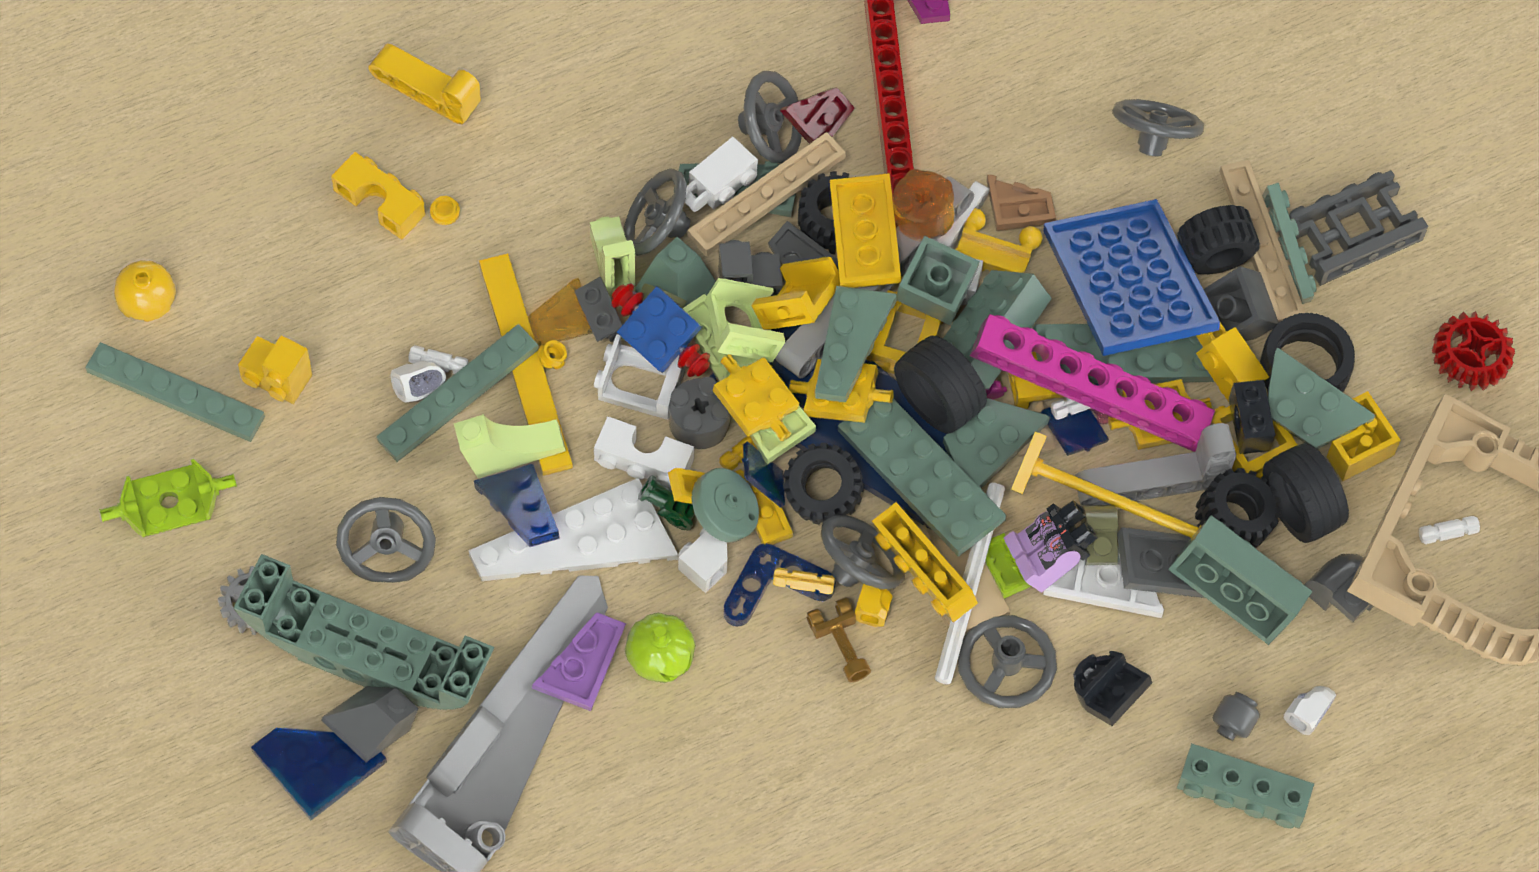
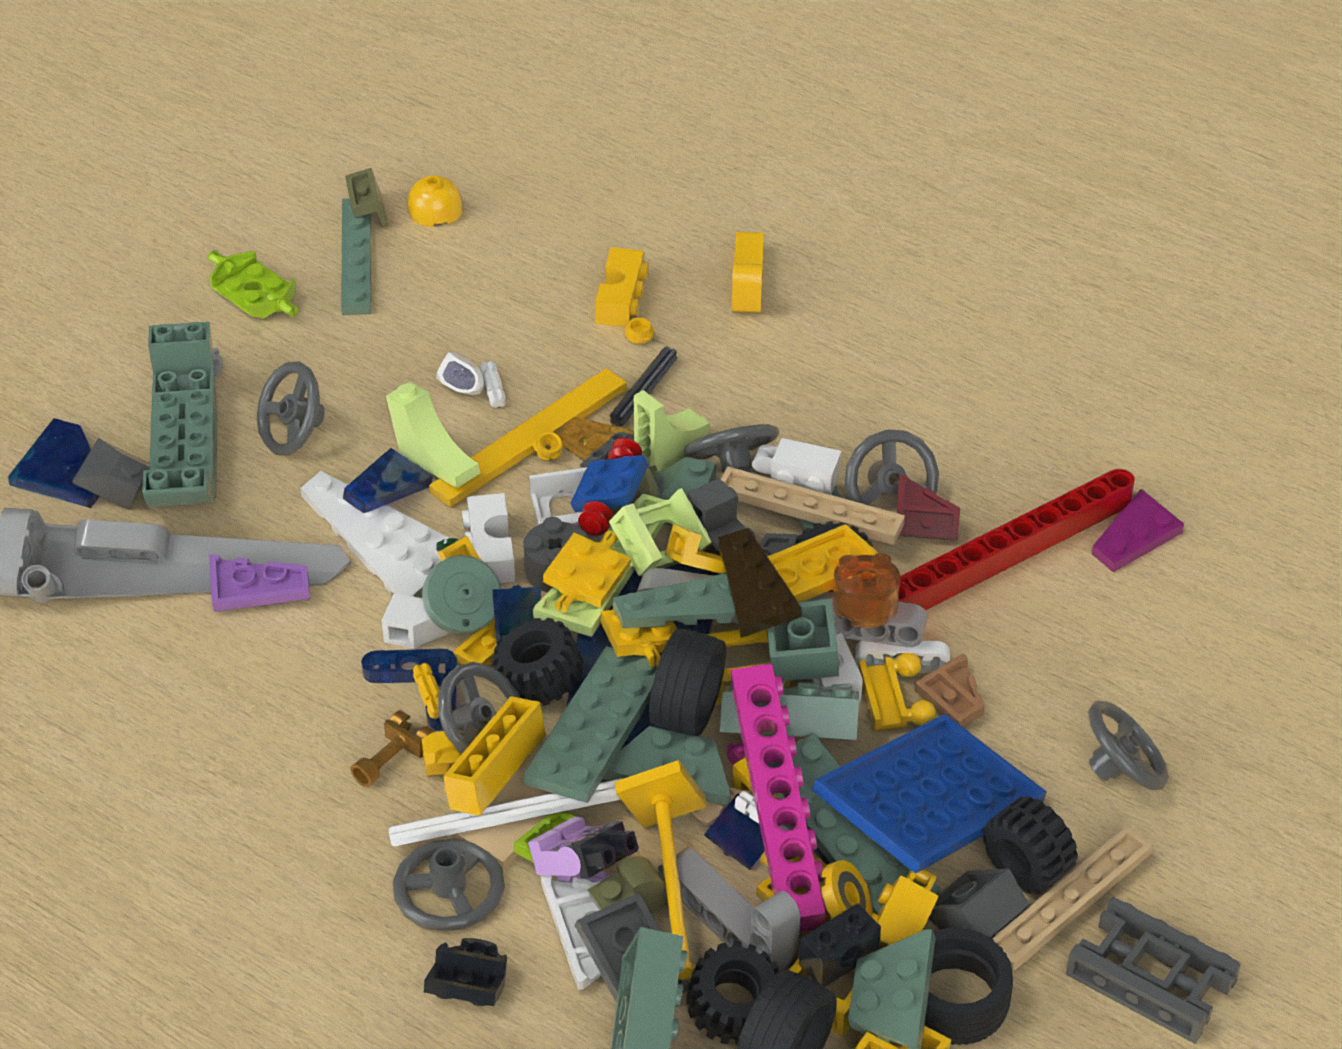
camera: 65 degrees right, 20 degrees down
yellow brick [238,335,312,404] -> none
sand green plate [376,324,539,462] -> none
lime piece [625,612,696,683] -> none
sand green wing [1262,183,1317,304] -> none
none -> olive panel [345,168,388,227]
none -> black axle [610,346,677,427]
none -> dark brown wing [718,528,802,638]
none -> yellow tile [821,860,873,918]

